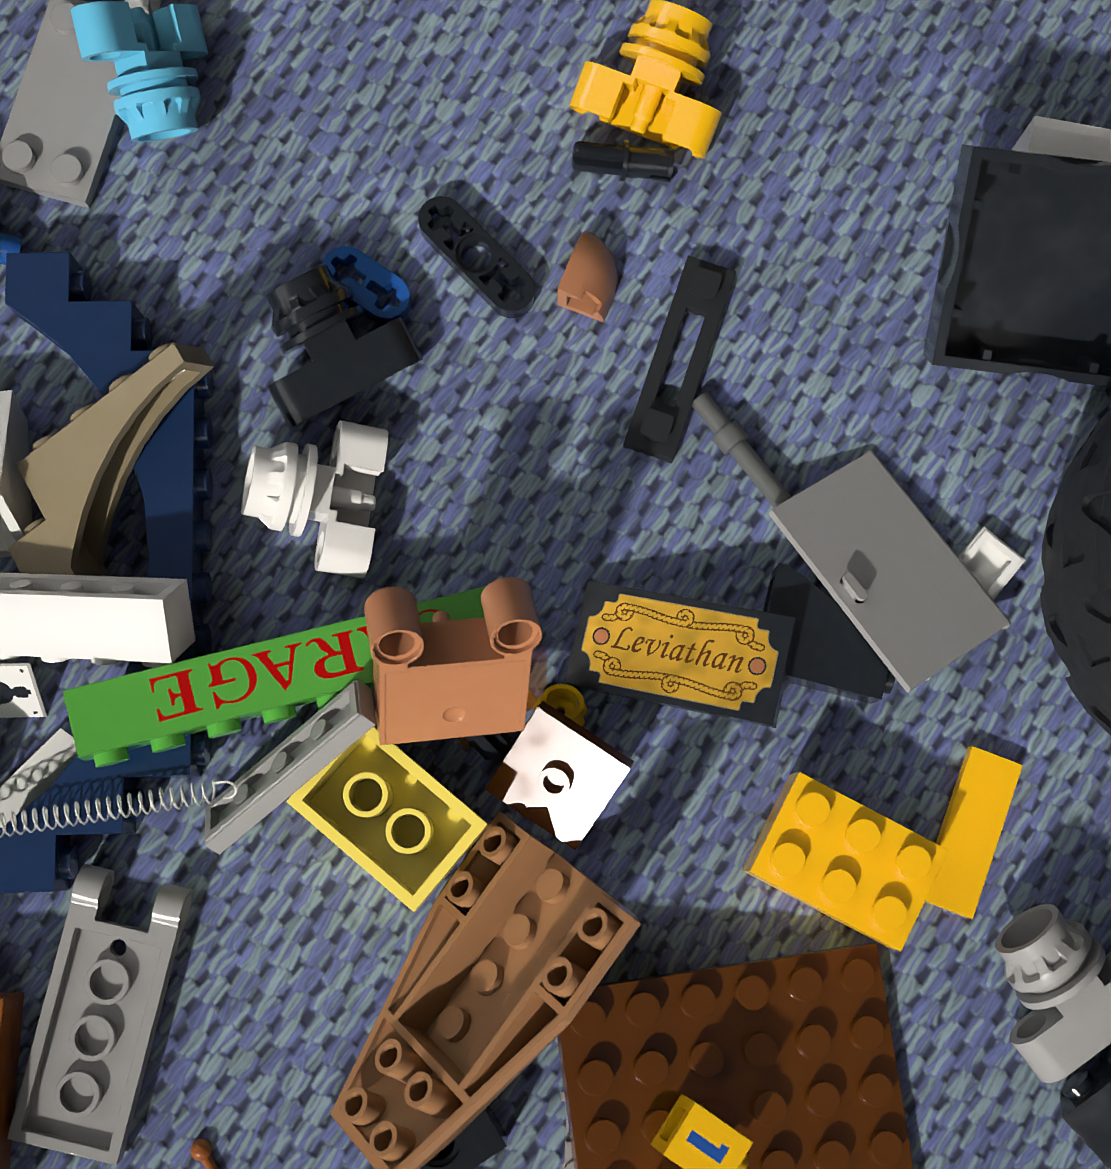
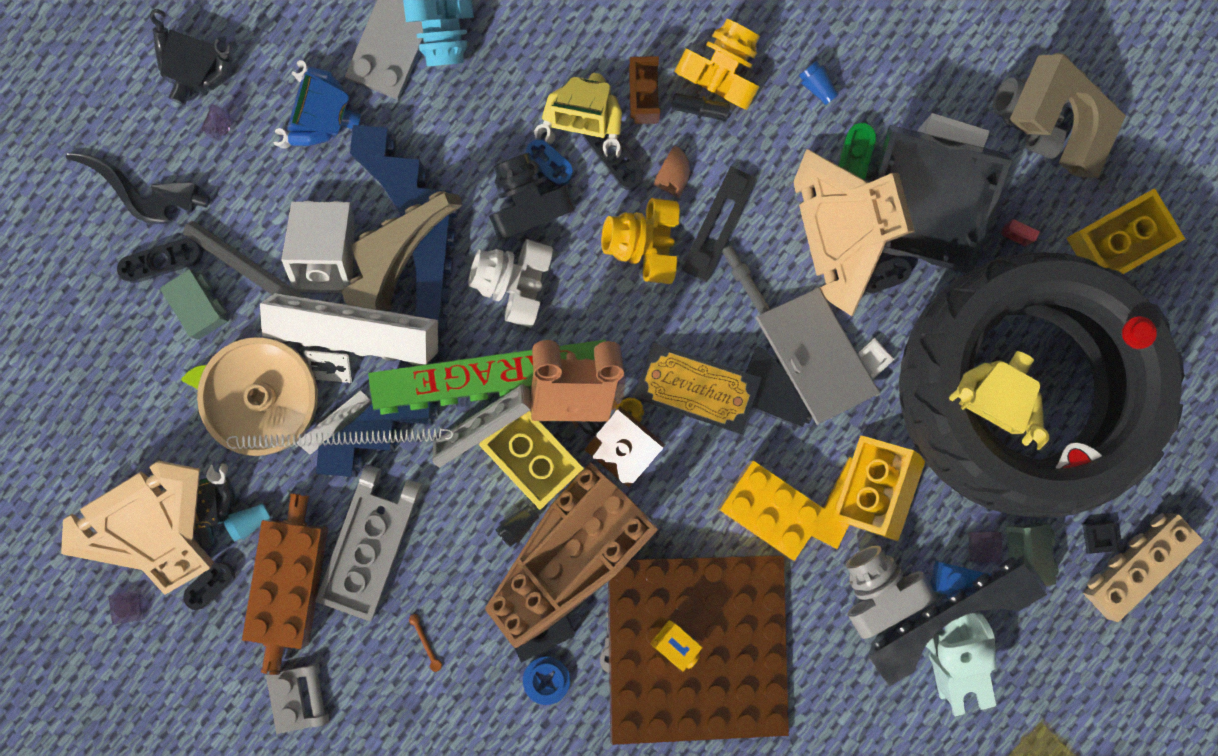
camera: 10 degrees right, 5 degrees up
none -> black cone [495,505,539,547]
none -> light yellow torso [534,73,622,157]
none -> yellow beam [601,198,679,284]
none -> reddish brown window [629,56,660,124]
none -> tan plate [794,149,915,316]
none -> blue cone [798,60,839,105]
none -> yellow slope [832,435,925,542]
none -> green plate [838,123,876,180]
none -> black beam [863,257,911,295]

